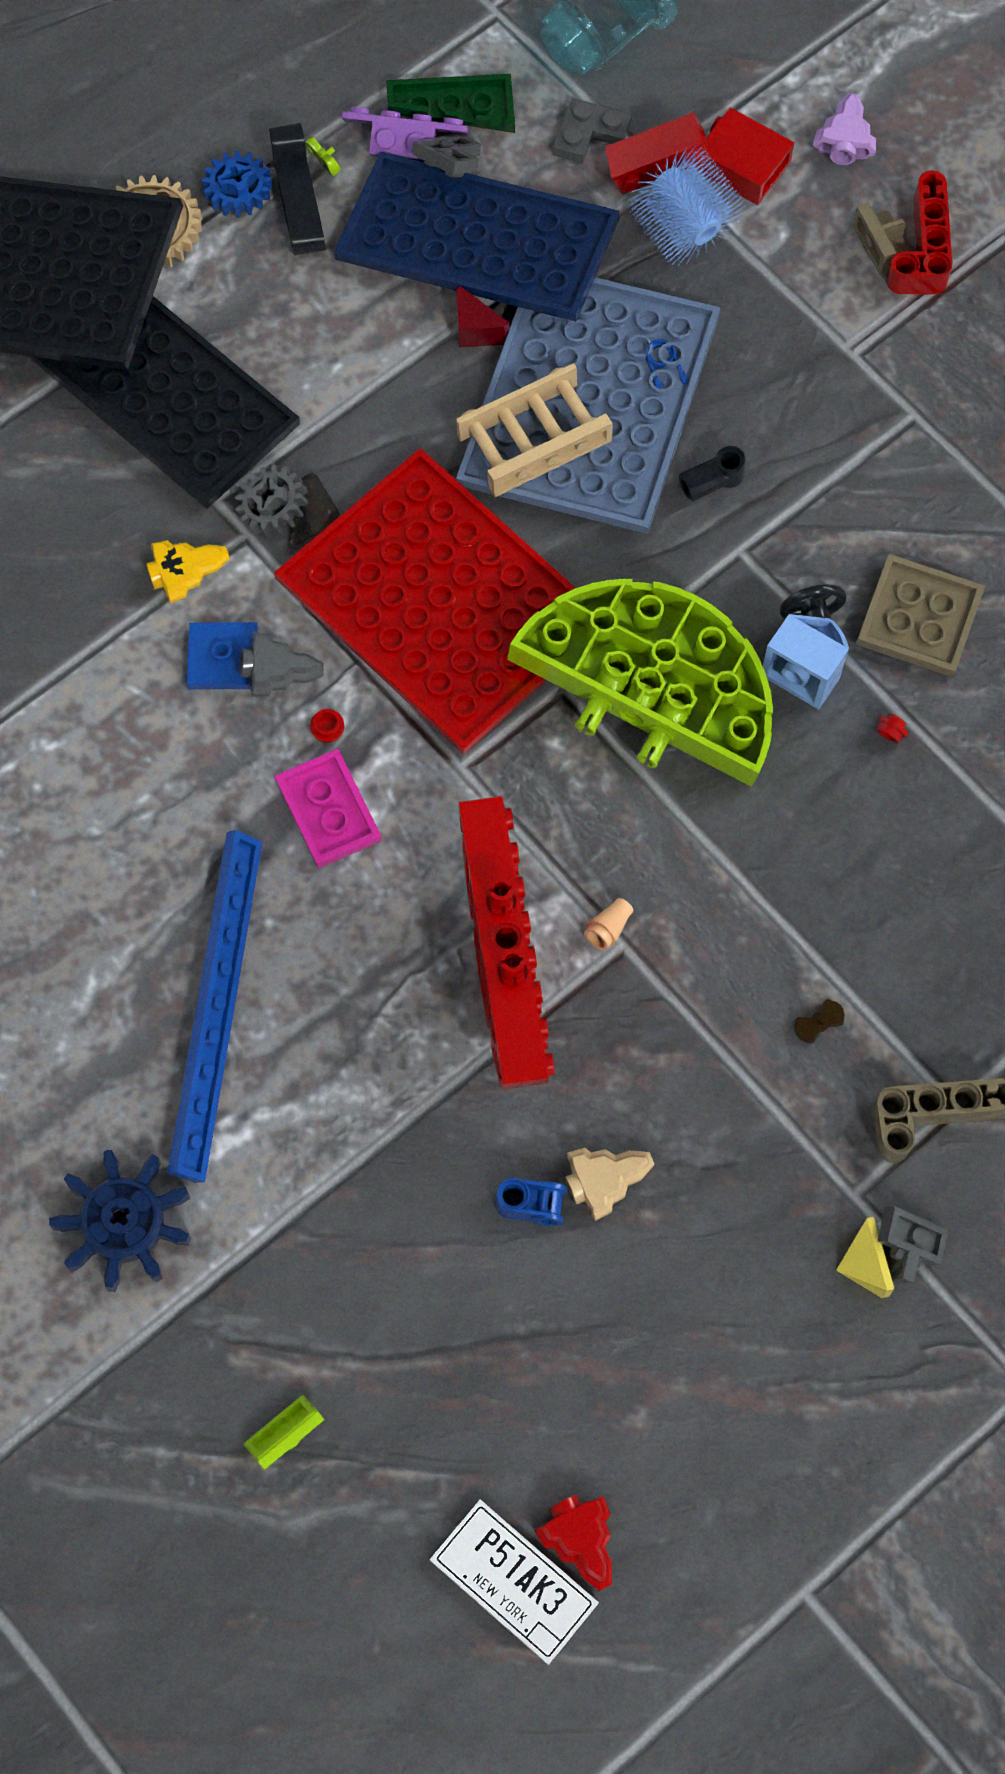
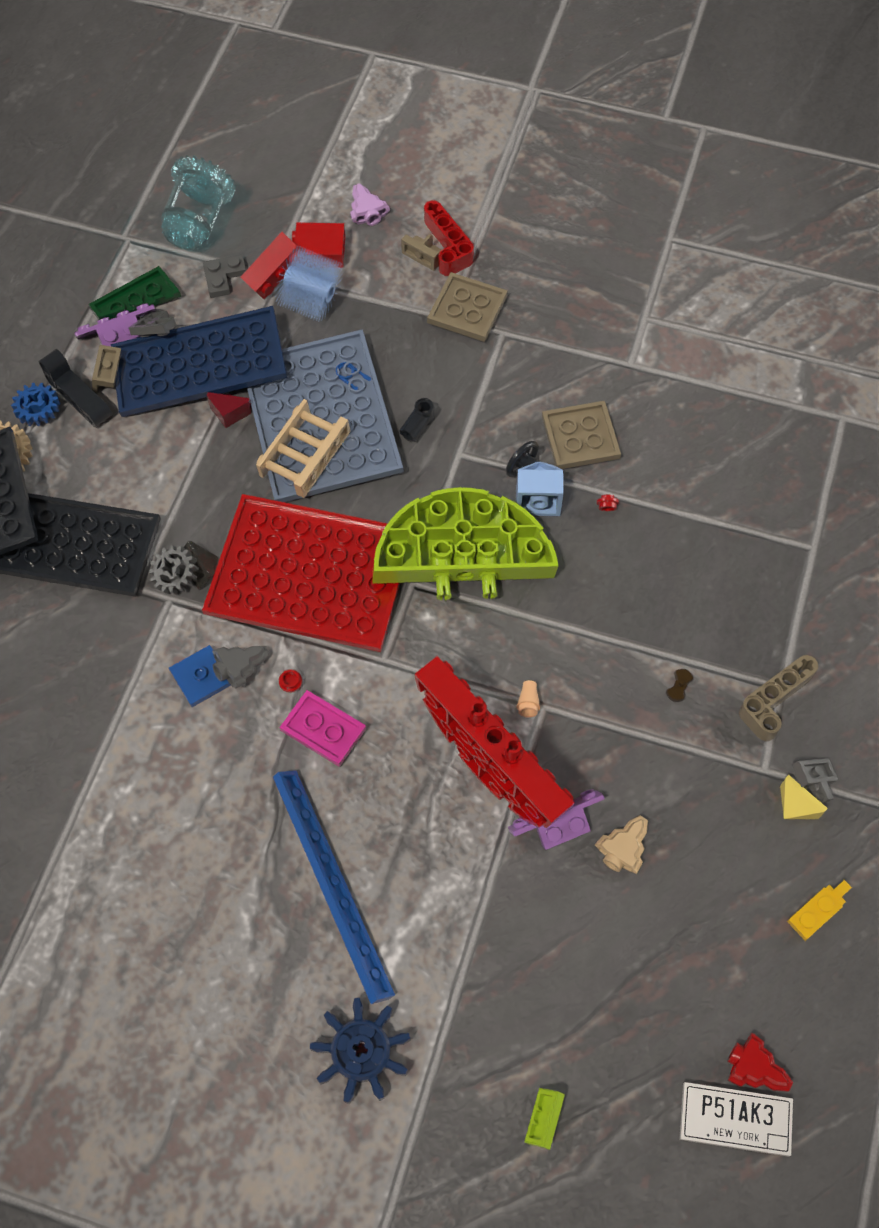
camera: 30 degrees left, 5 degrees down
yellow rock [146,540,230,603] -> none
lime piece [305,136,341,177] -> none
blue piece [495,1178,568,1226] -> none
none -> dark tan panel [92,345,121,394]
none -> dark tan plate [427,272,508,342]
none -> medium lavender bracket [508,789,605,850]
none -> yellow hinge [787,880,852,941]

